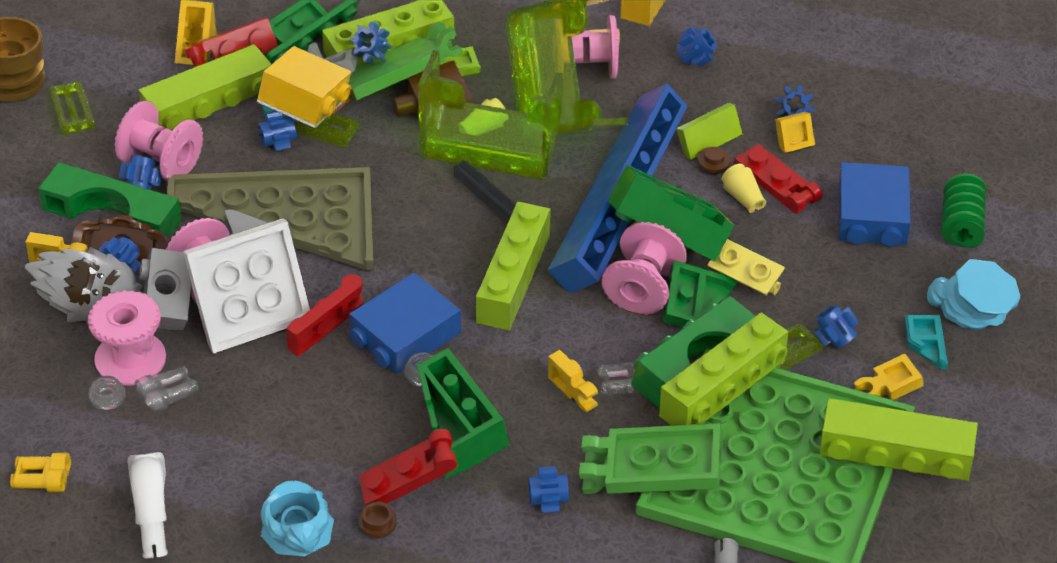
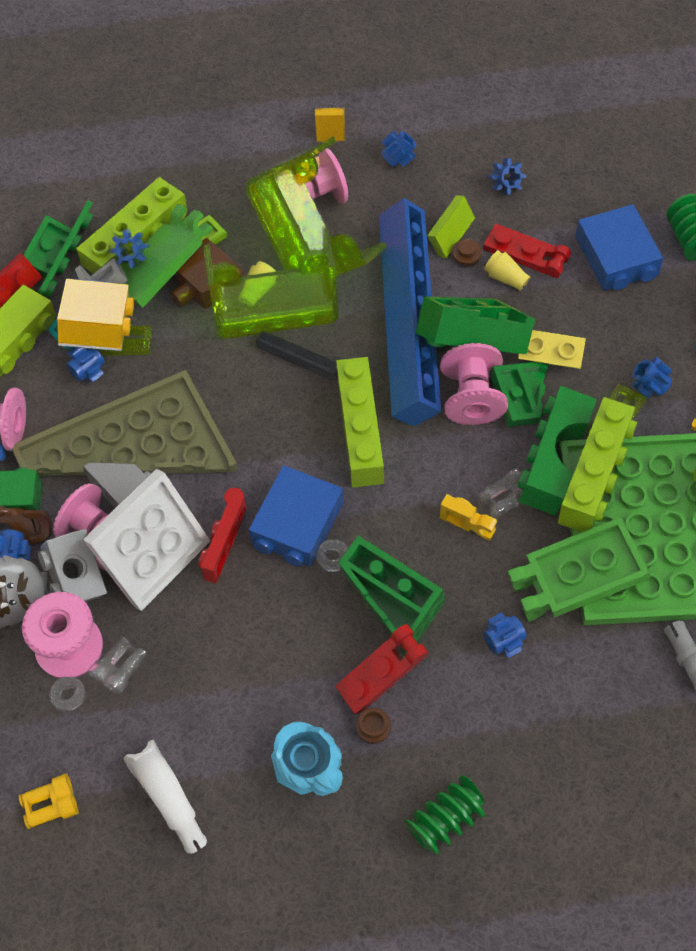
camera: 20 degrees left, 15 degrees up
yellow plate [775,112,815,153] -> none

